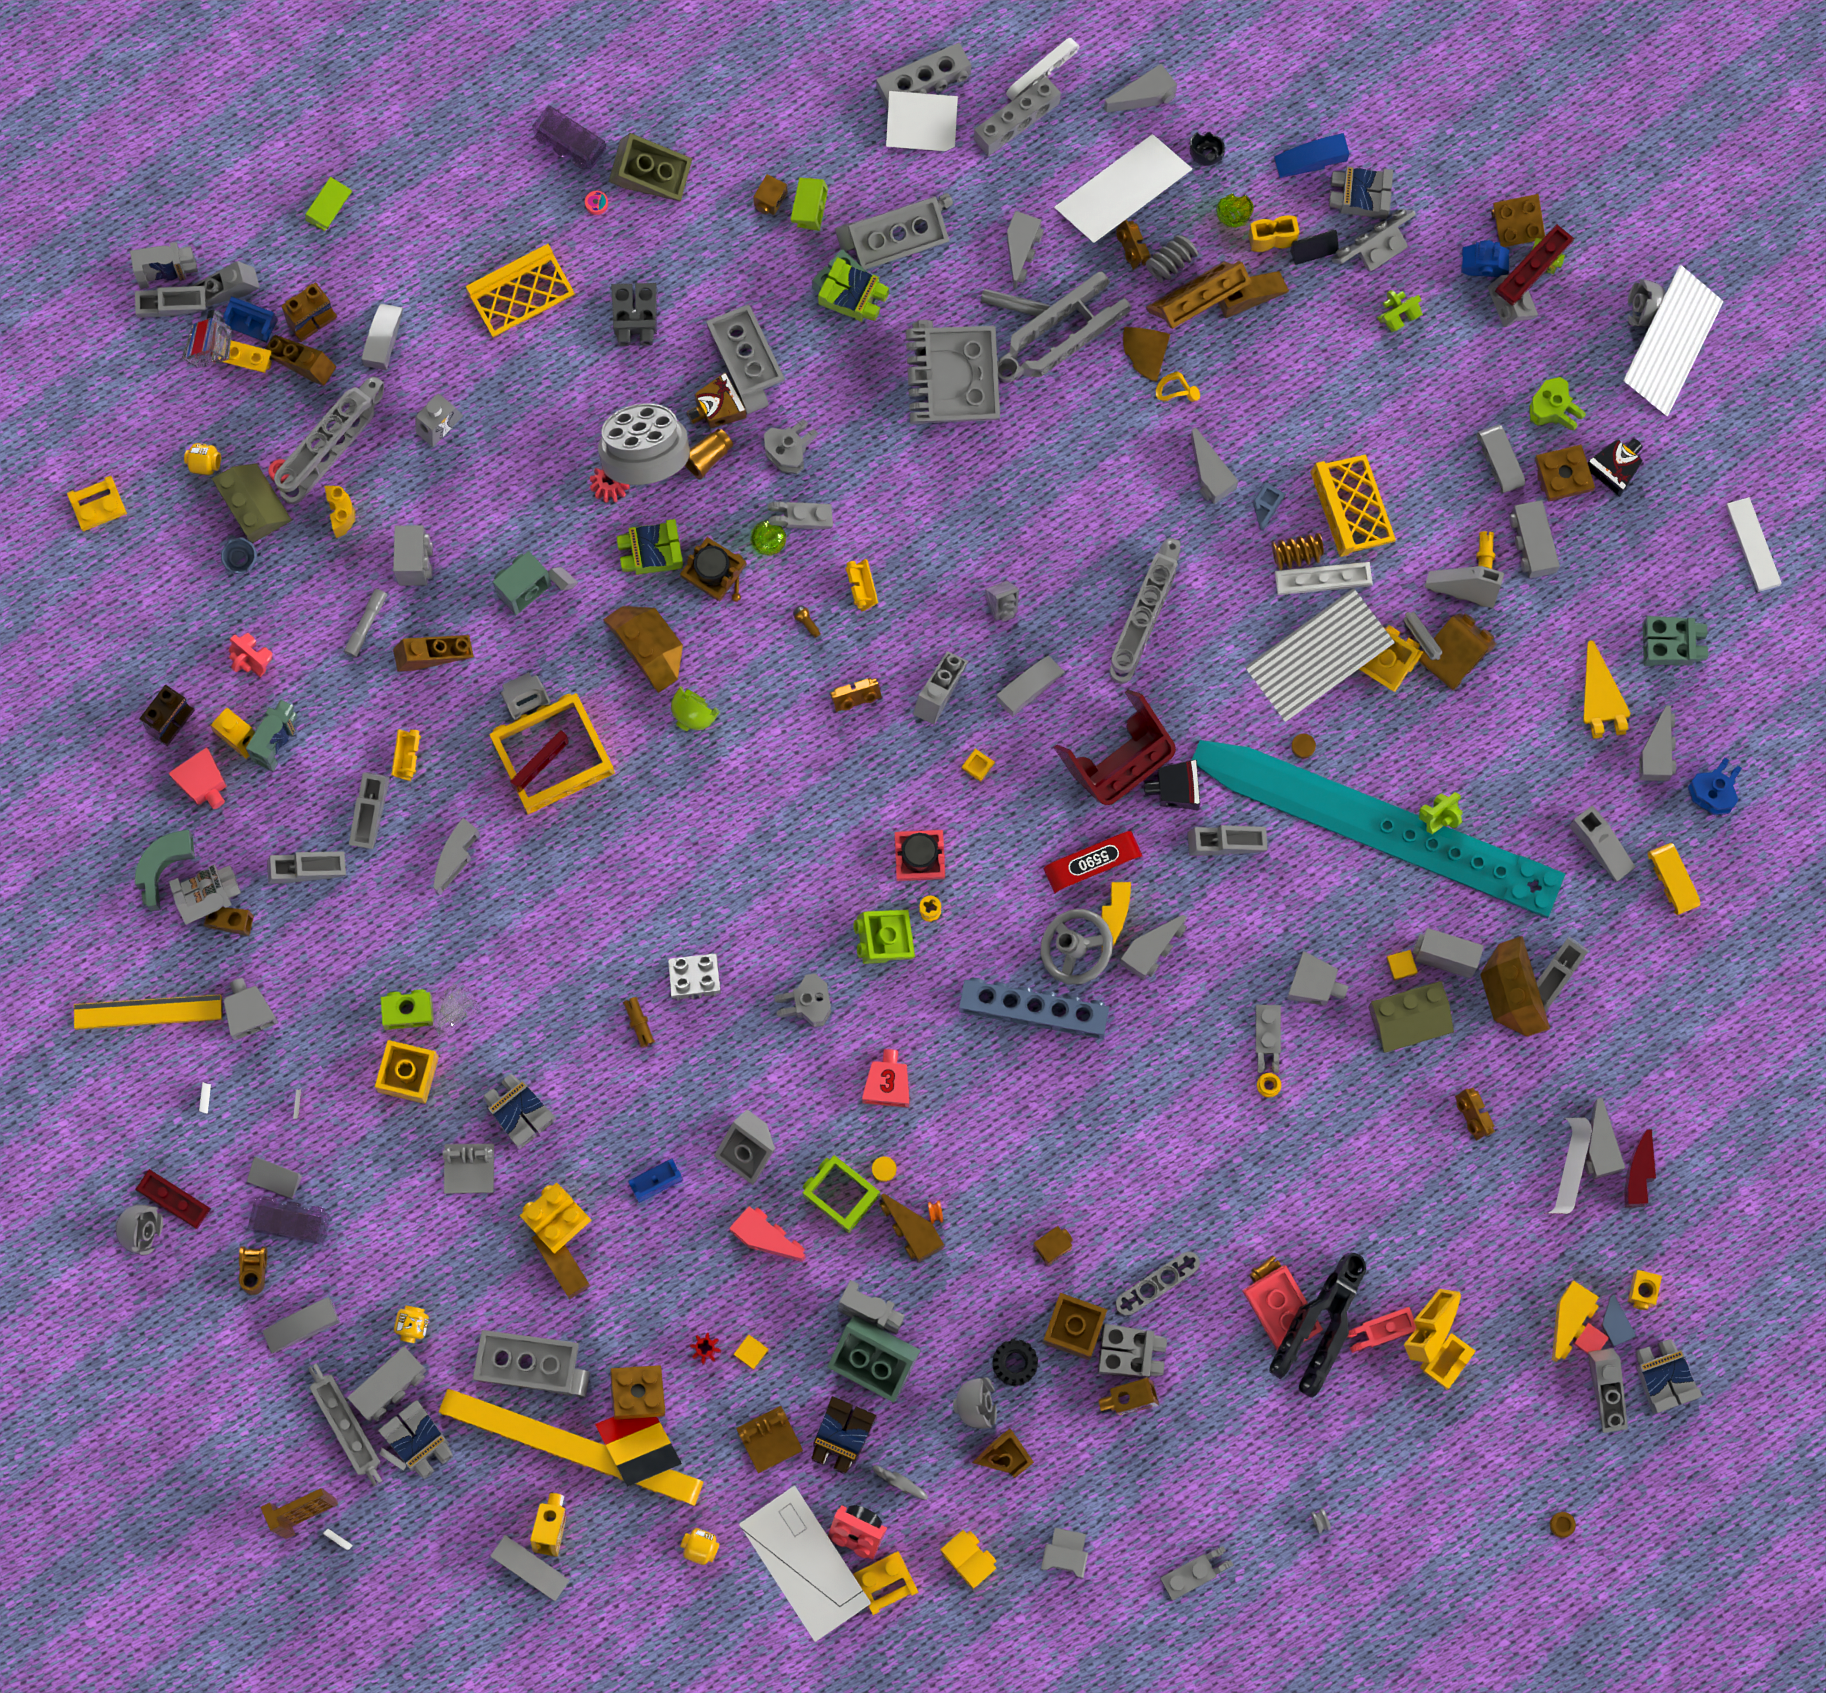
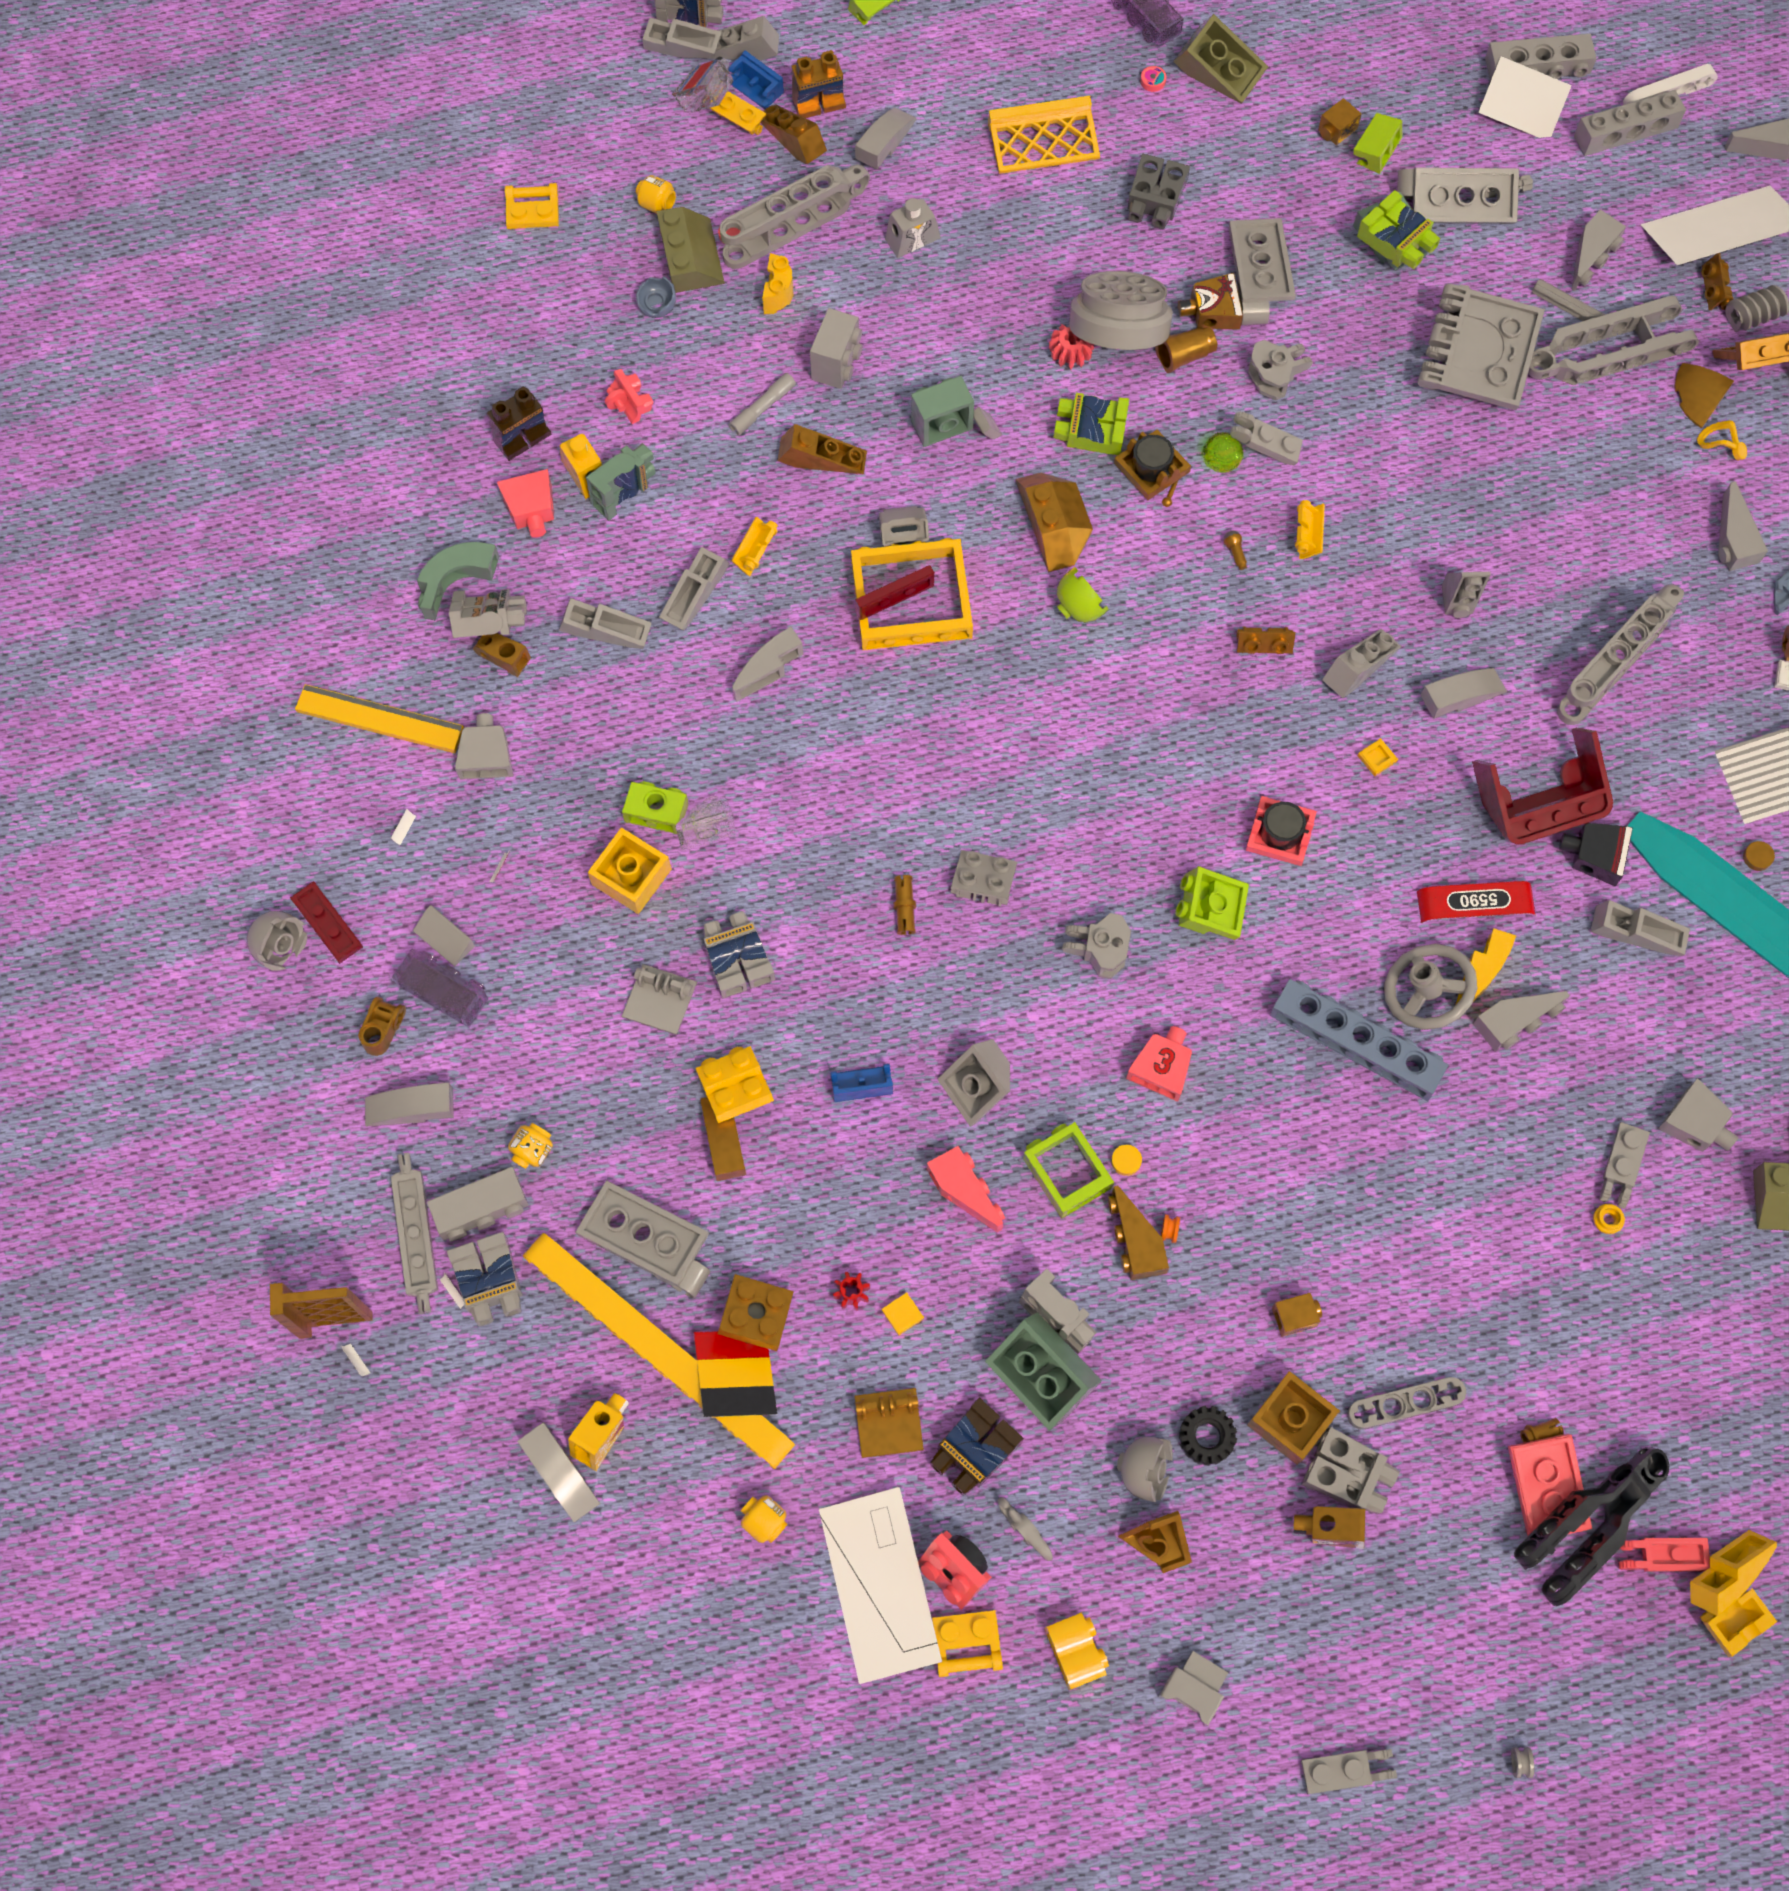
camera: 20 degrees right, 5 degrees down
yellow bush [919,895,941,922] -> none

